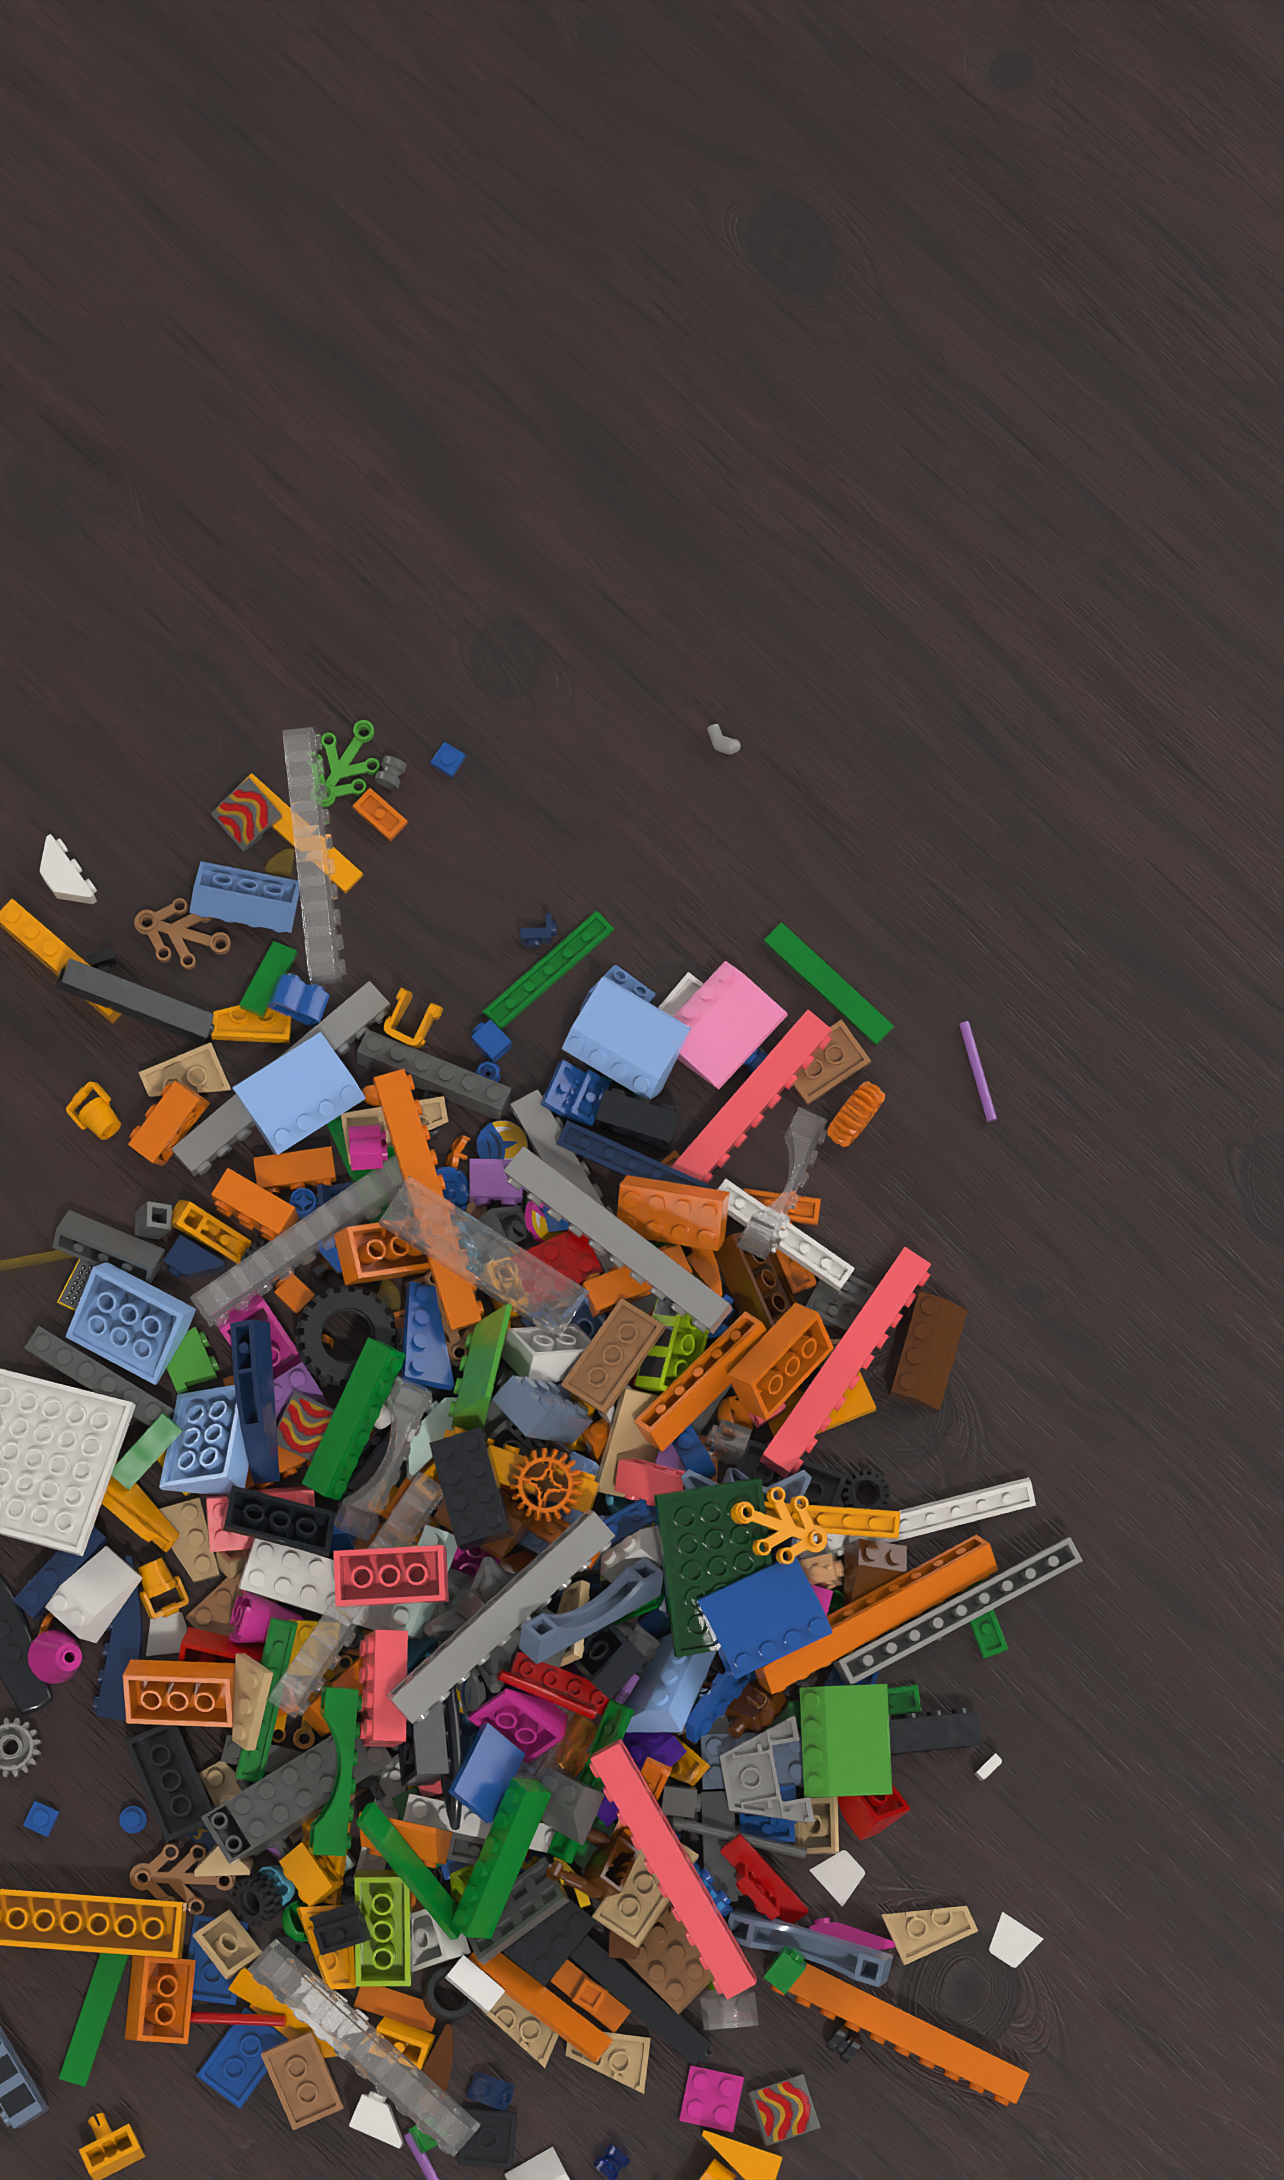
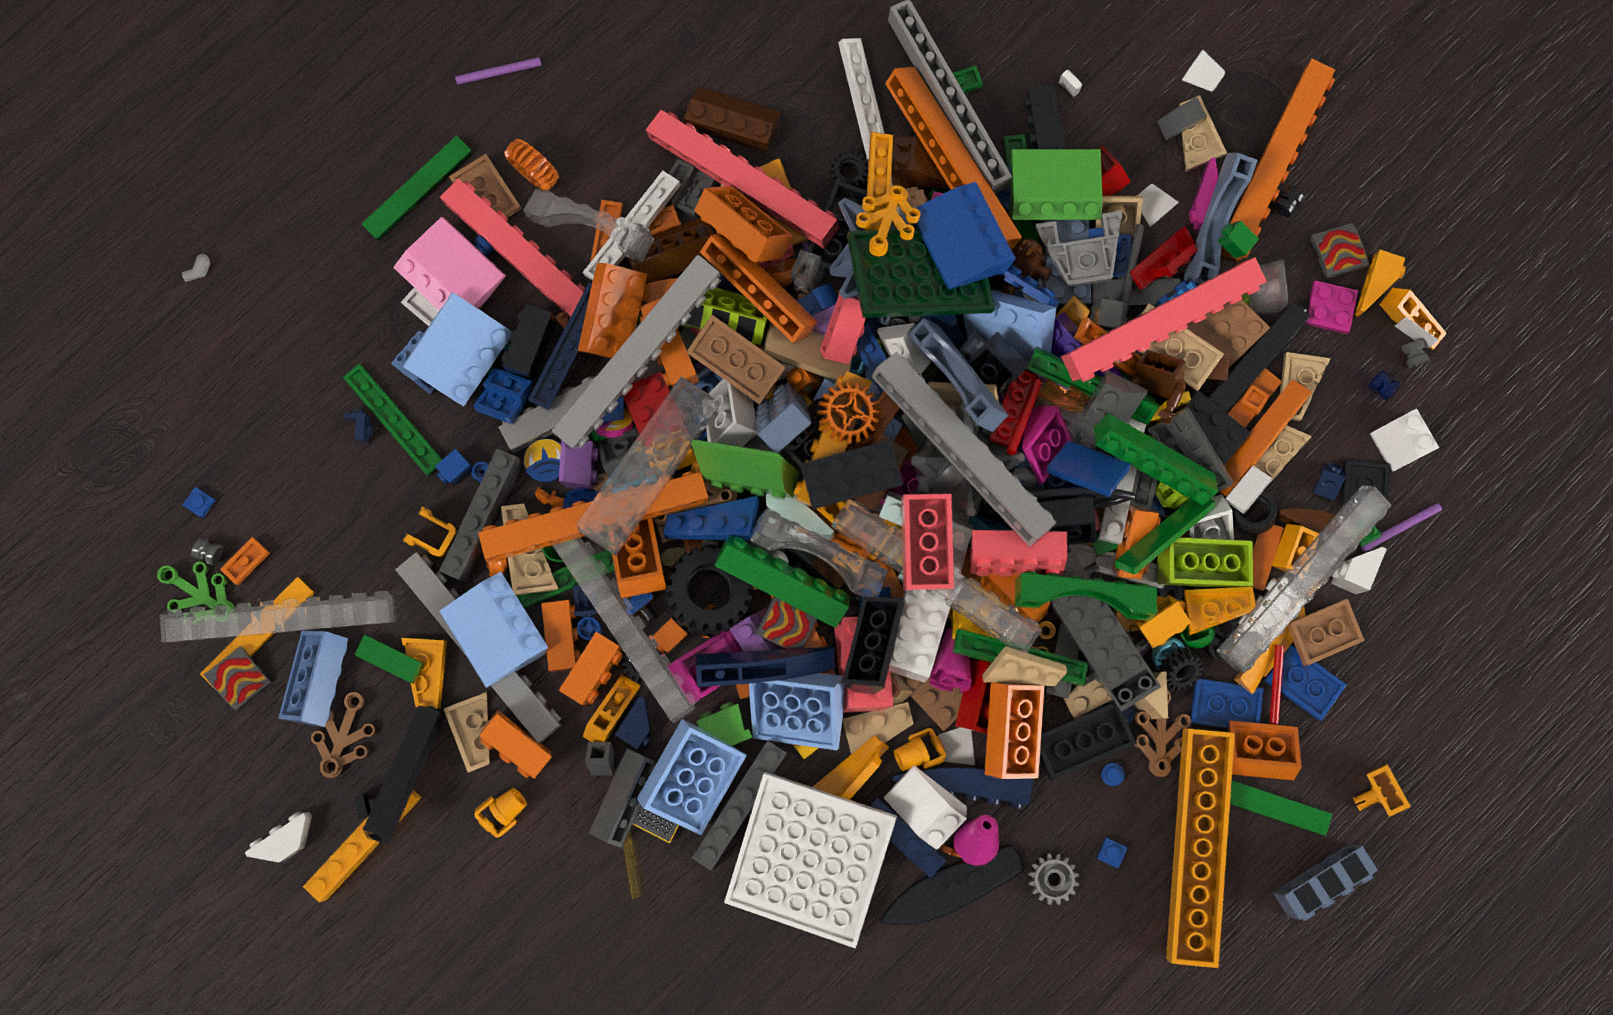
camera: 85 degrees left, 5 degrees up
tile [112,1412,183,1490] -> none
tan slope [193,1909,262,1980] -> none
clear yellow tile [265,849,295,876] -> none
blue brick [268,974,330,1027] -> none
black plate [309,1901,371,1956] -> none
dark pink brick [349,1124,388,1170] -> none
none -> dark grey slope [1157,97,1207,140]

